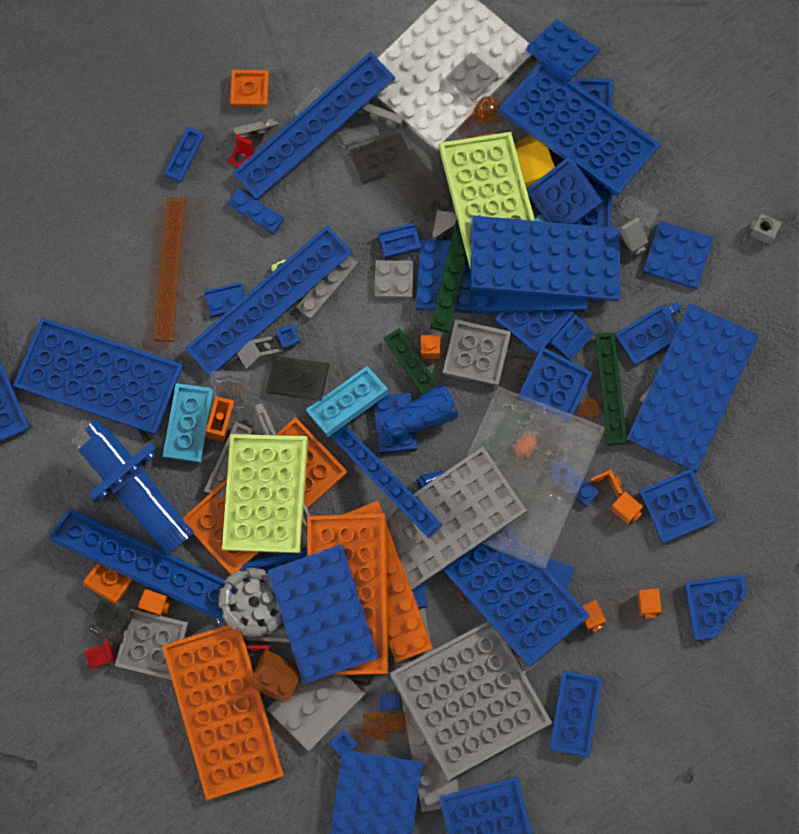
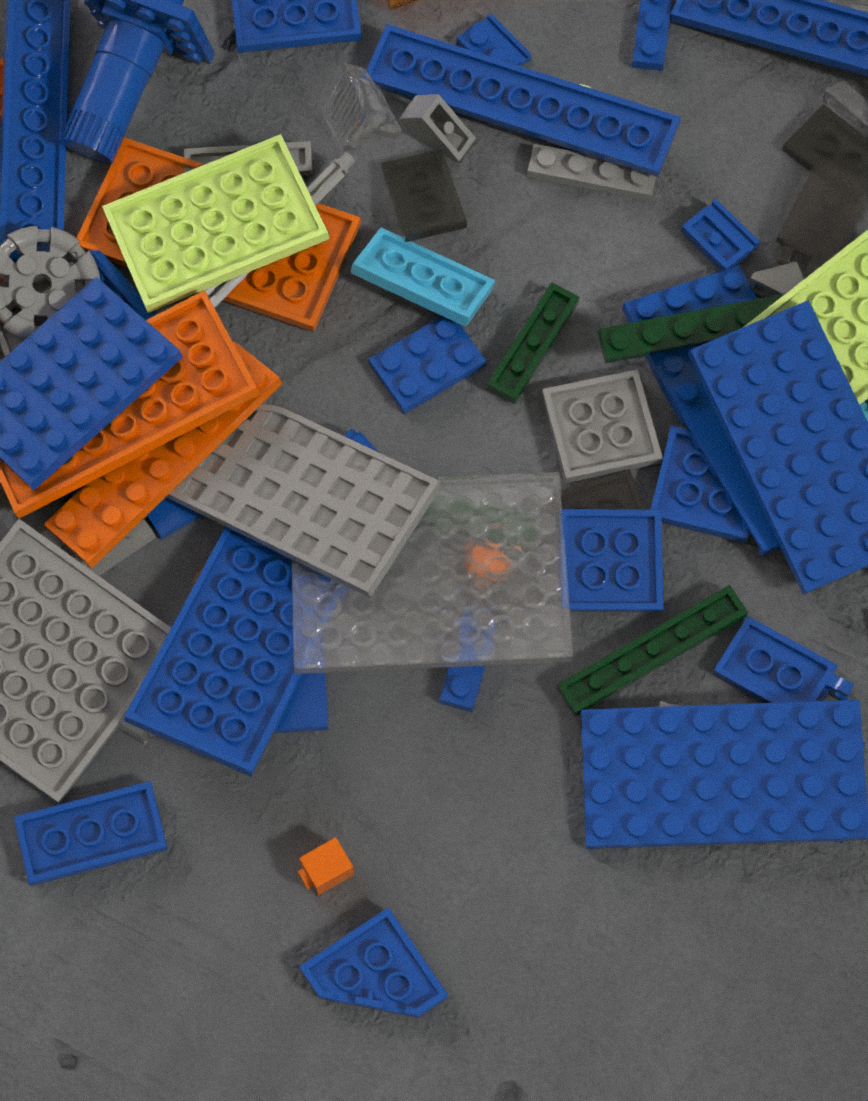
camera: 60 degrees right, 5 degrees down
medium azure plate [163,383,214,463] -> none
orange slope [205,396,234,443] -> none
blue plate [276,324,301,350] -> none
blue plate [331,425,443,539] -> none
light grey plate [375,260,413,299] -> none
blue cone [381,384,458,438] -> none
orange brick [421,335,440,360] -> none
blue plate [549,314,595,361] -> none
clear orange plate [580,399,599,418] -> none
orange brick [582,600,606,633] -> none
orange bracket [589,470,623,498] -> none
orange brick [611,492,643,524] -> none
blue plate [638,468,717,544] -> none

